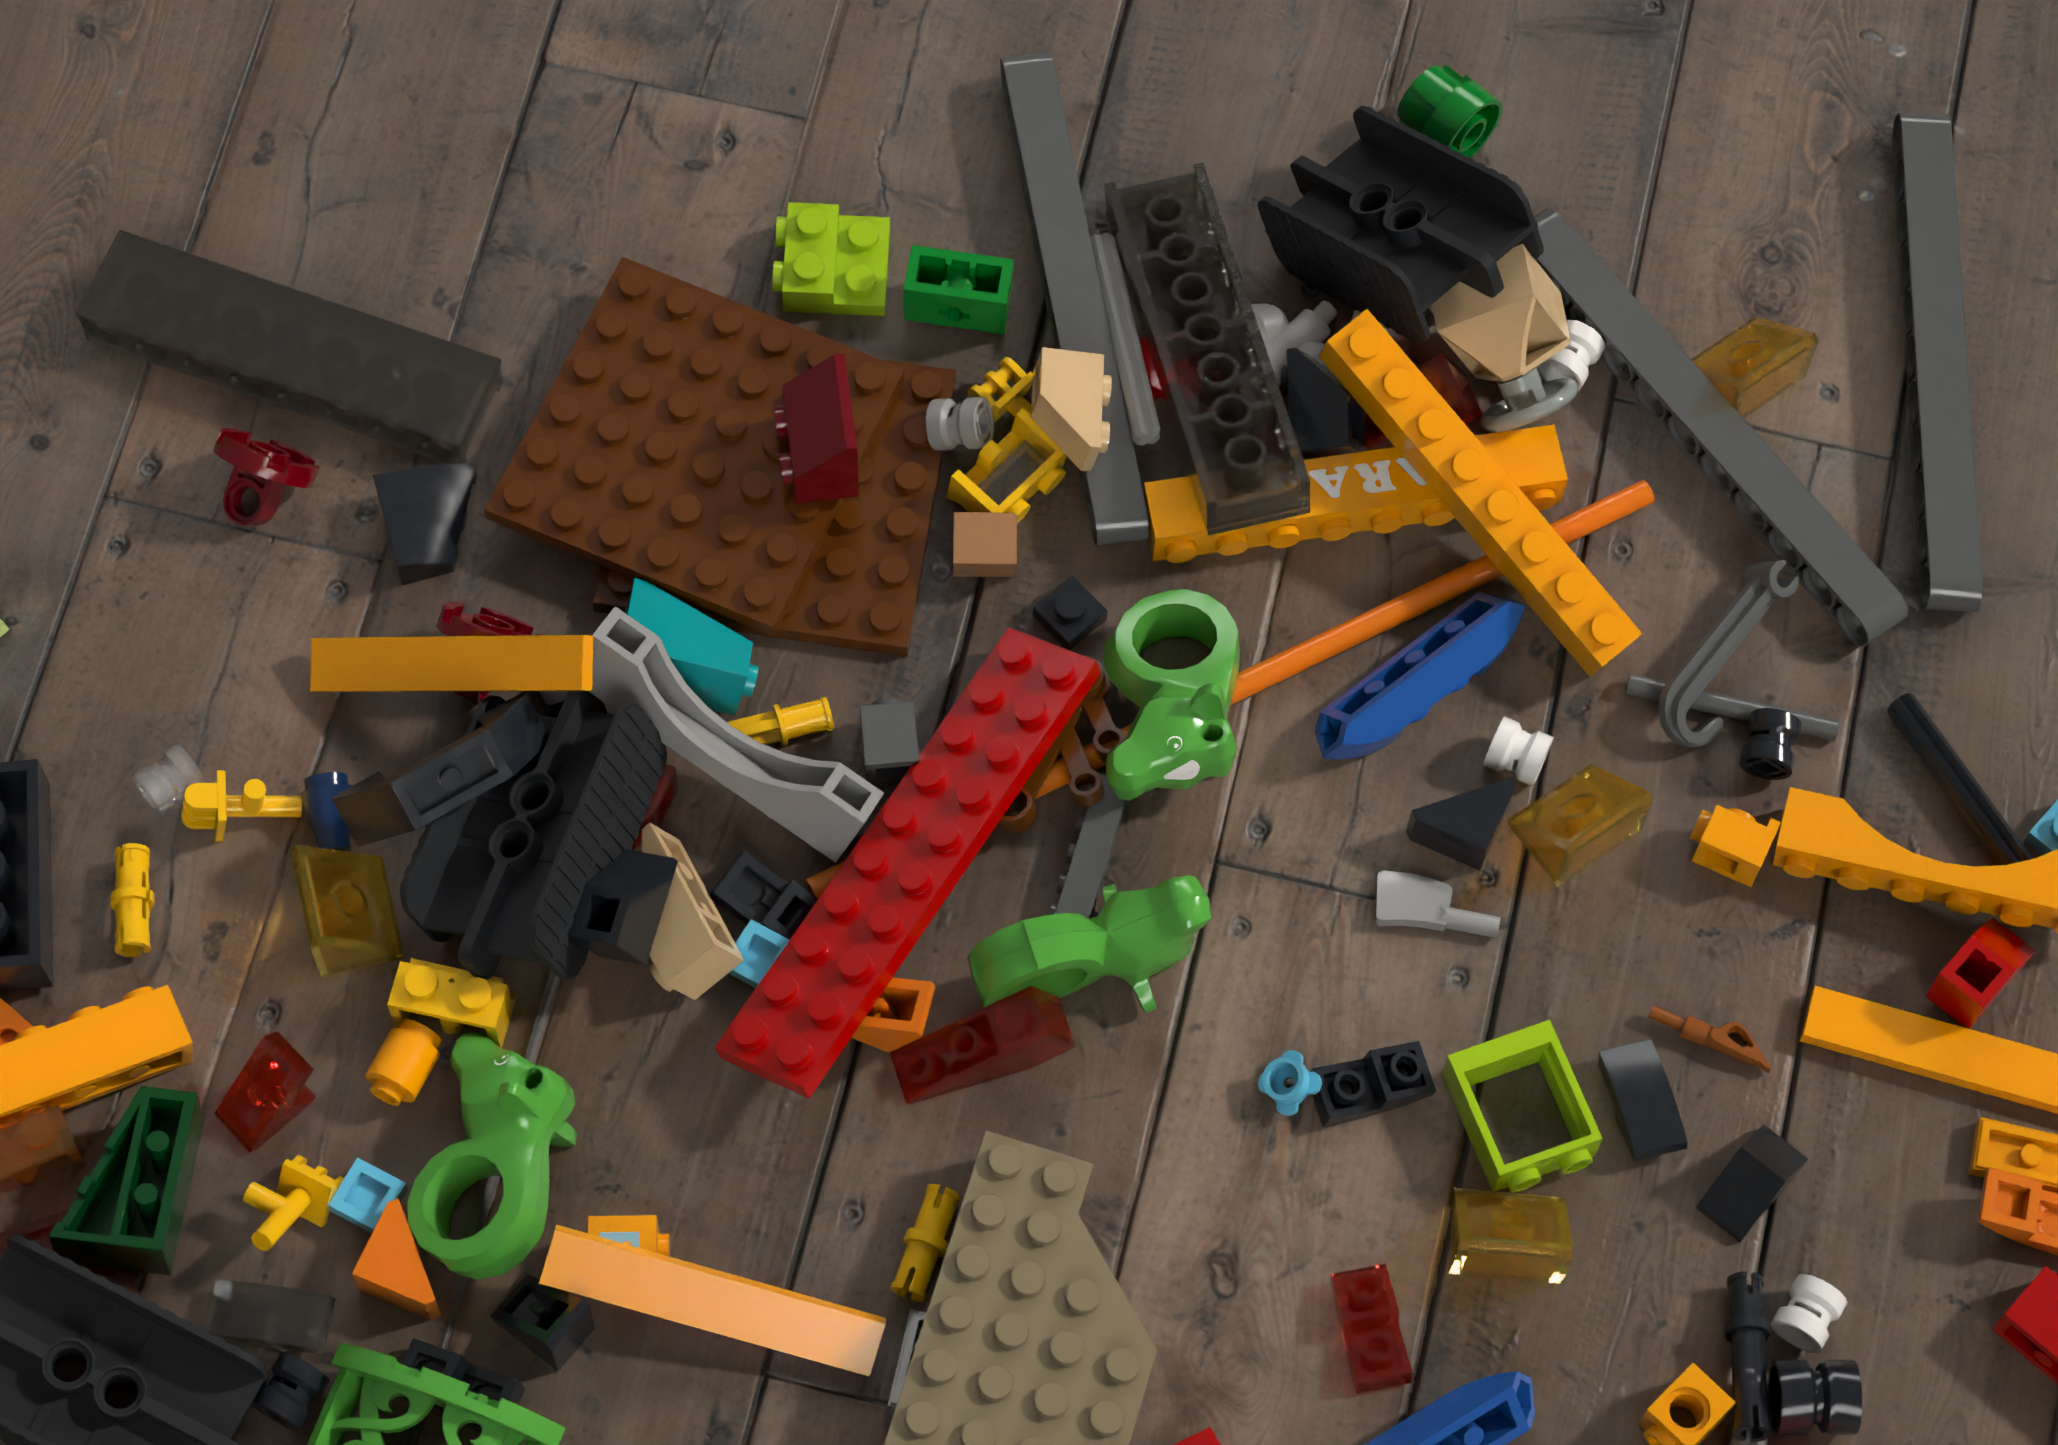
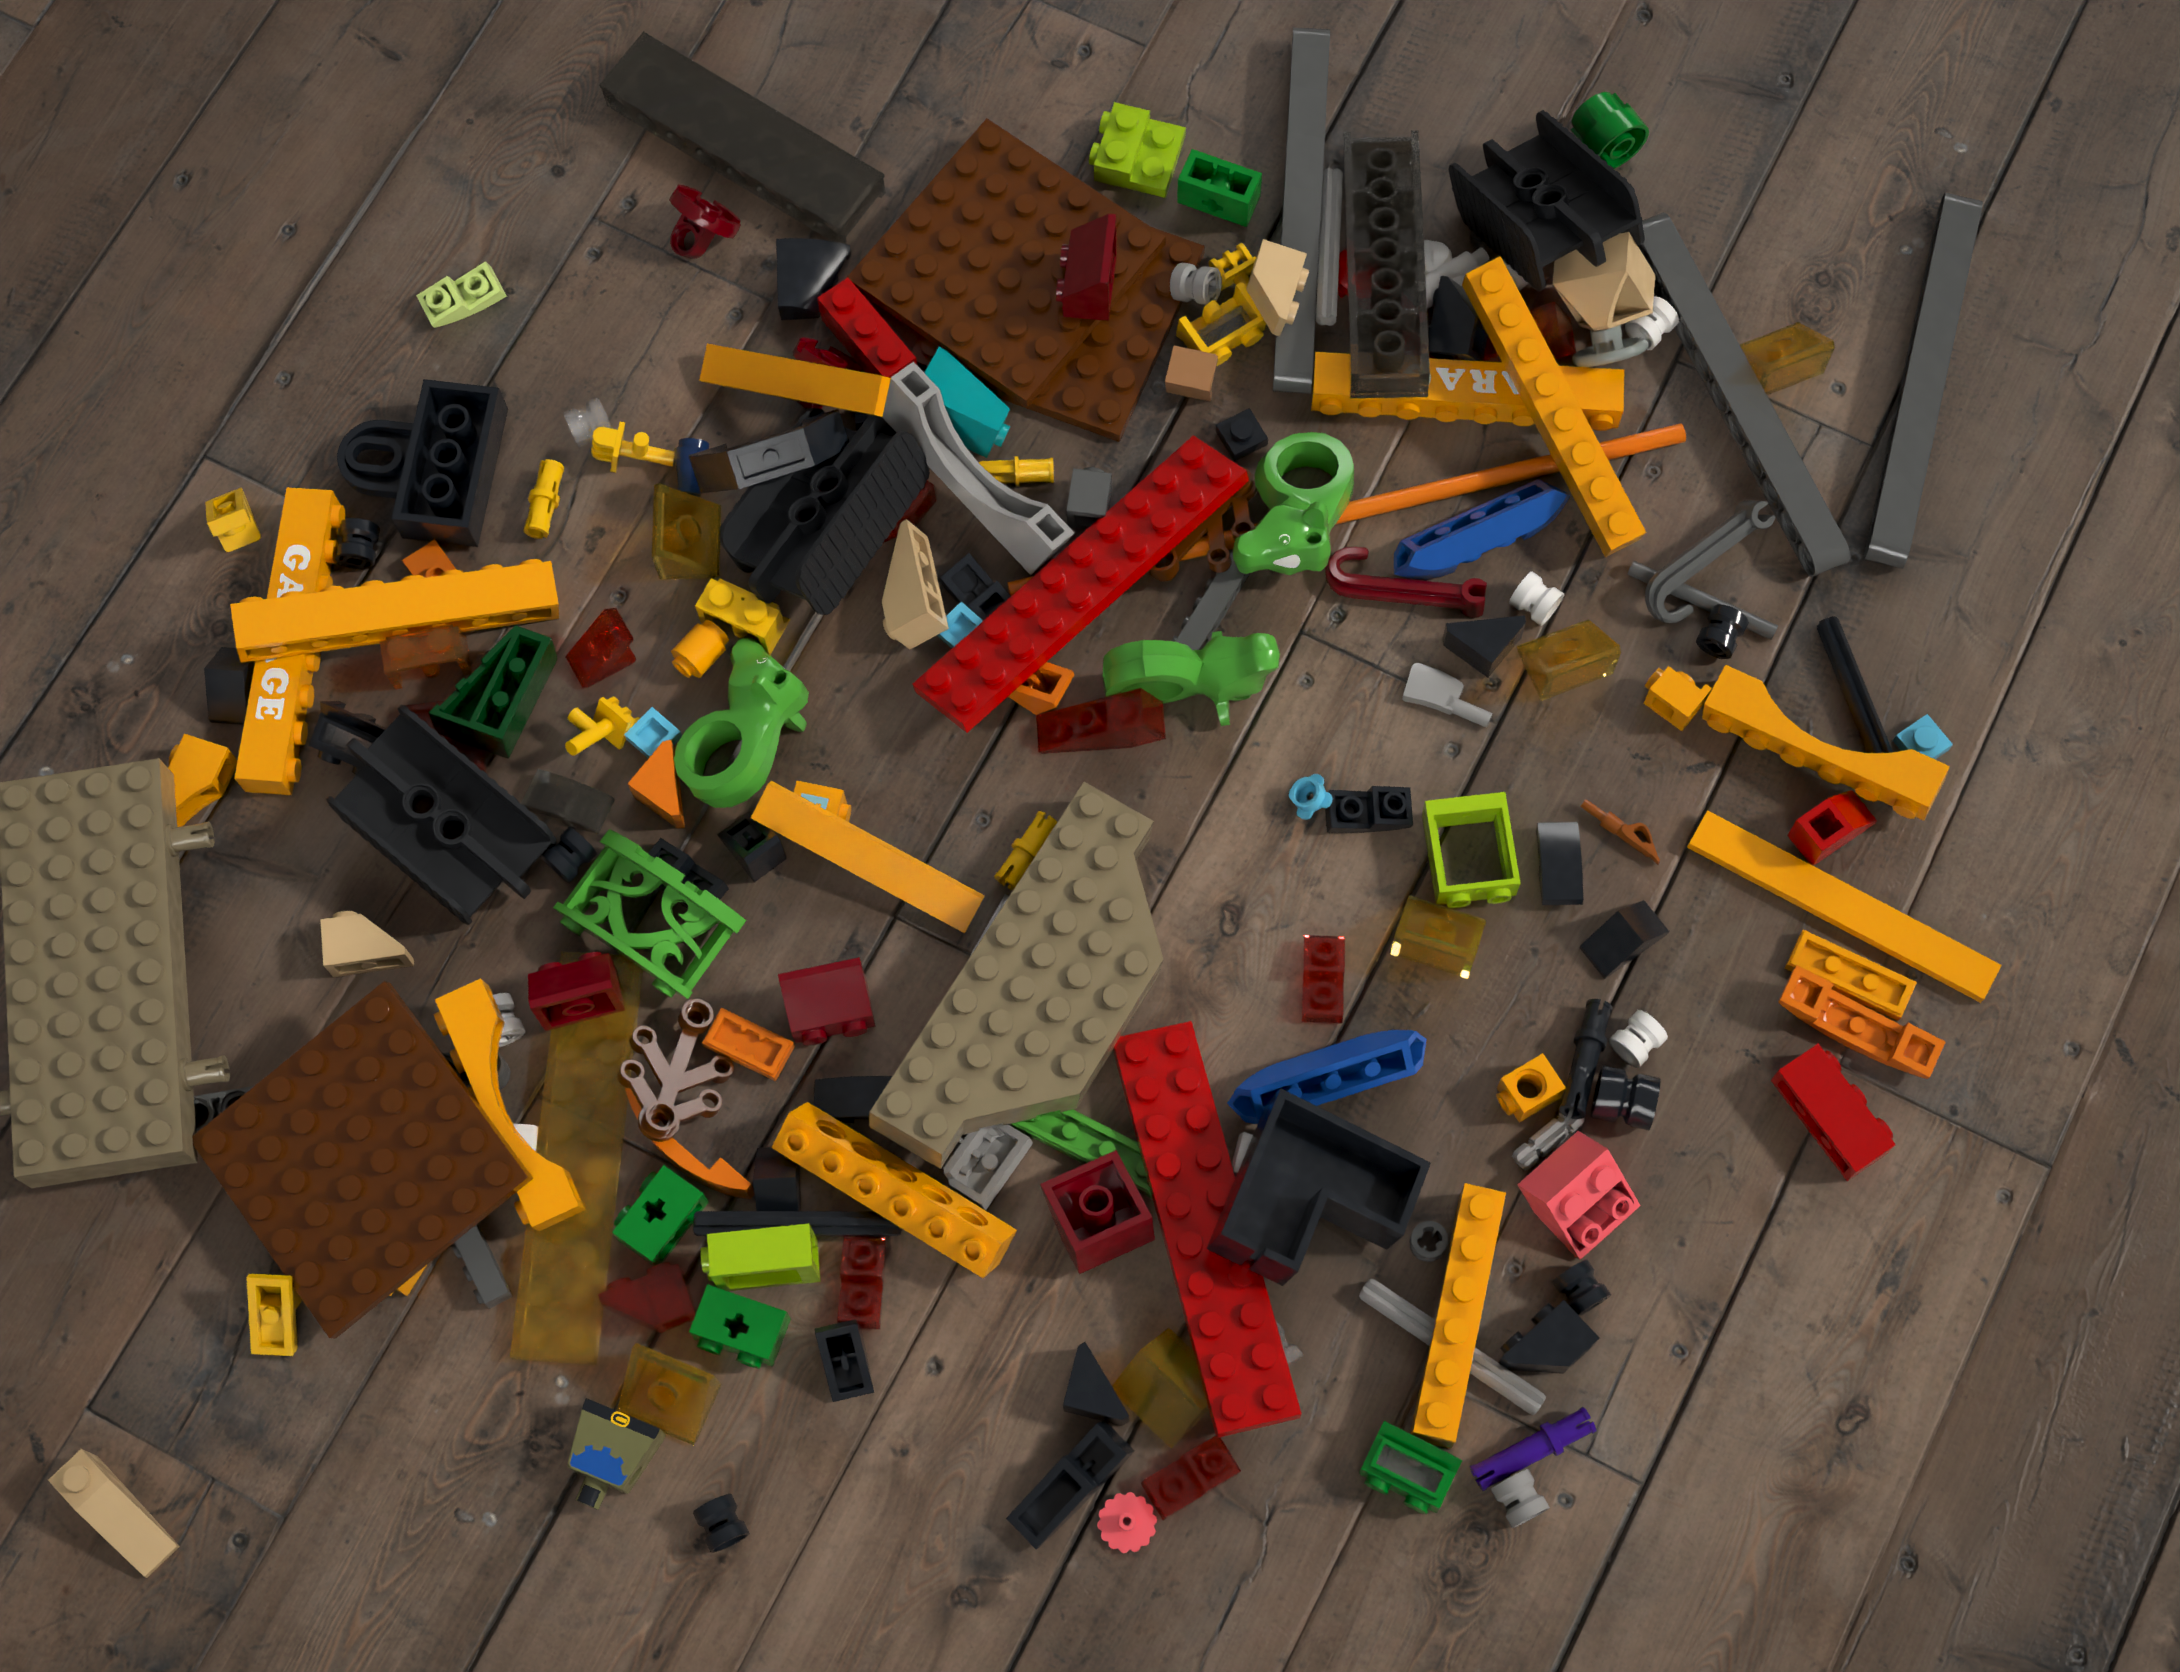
camera: 20 degrees right, 5 degrees up
black slope [569,849,678,965] -> none
none -> red brick [817,277,917,378]
none -> dark red piece [1325,547,1487,618]

